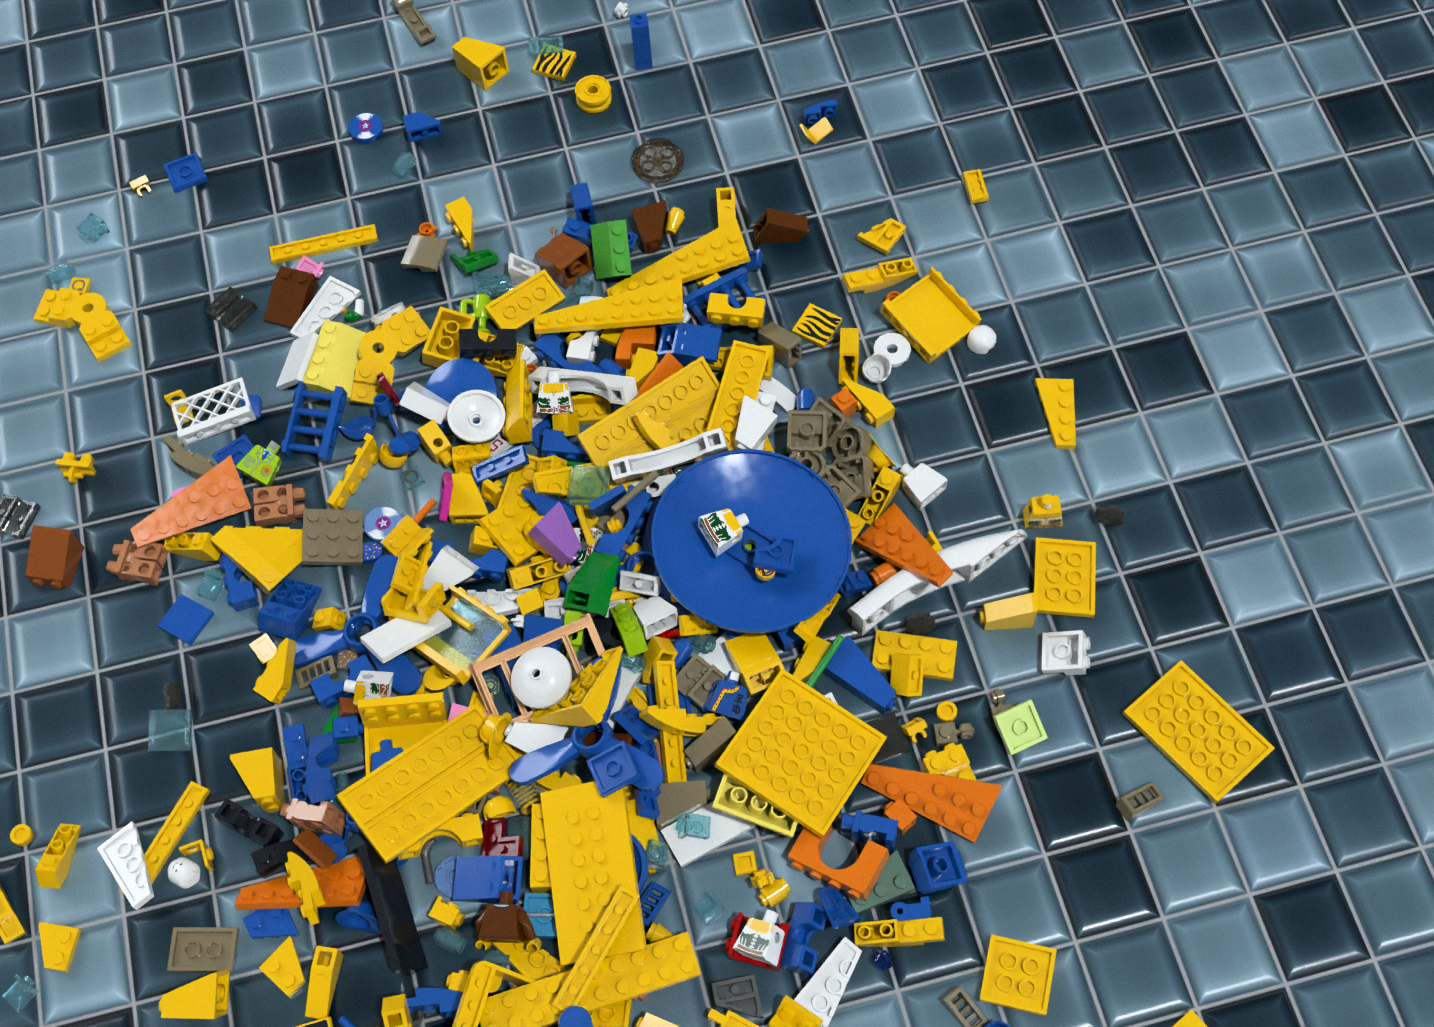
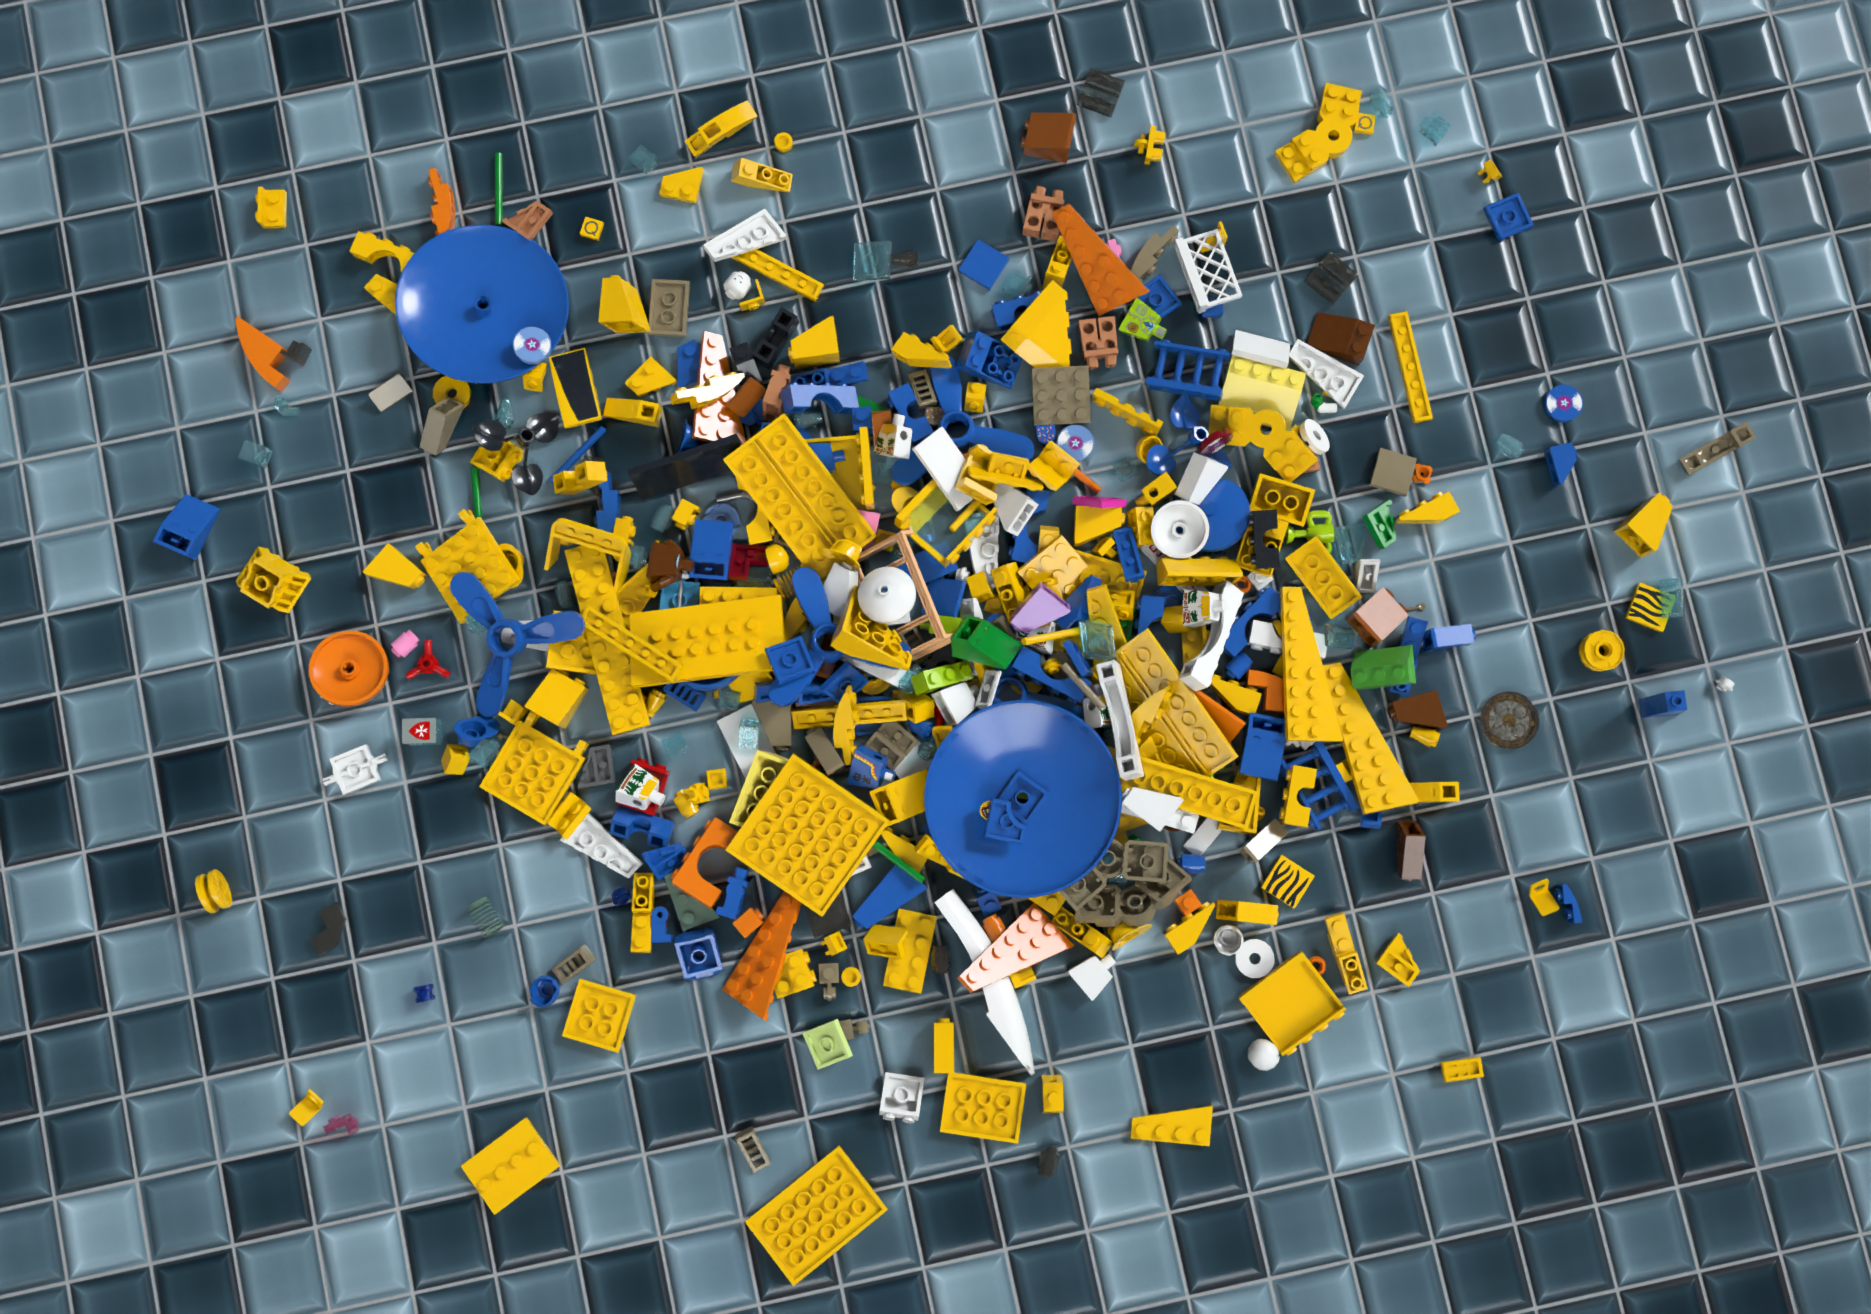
camera: 90 degrees right, 20 degrees up
bright pink bracket [295,255,325,279] -> none
torso [698,508,749,557] -> none

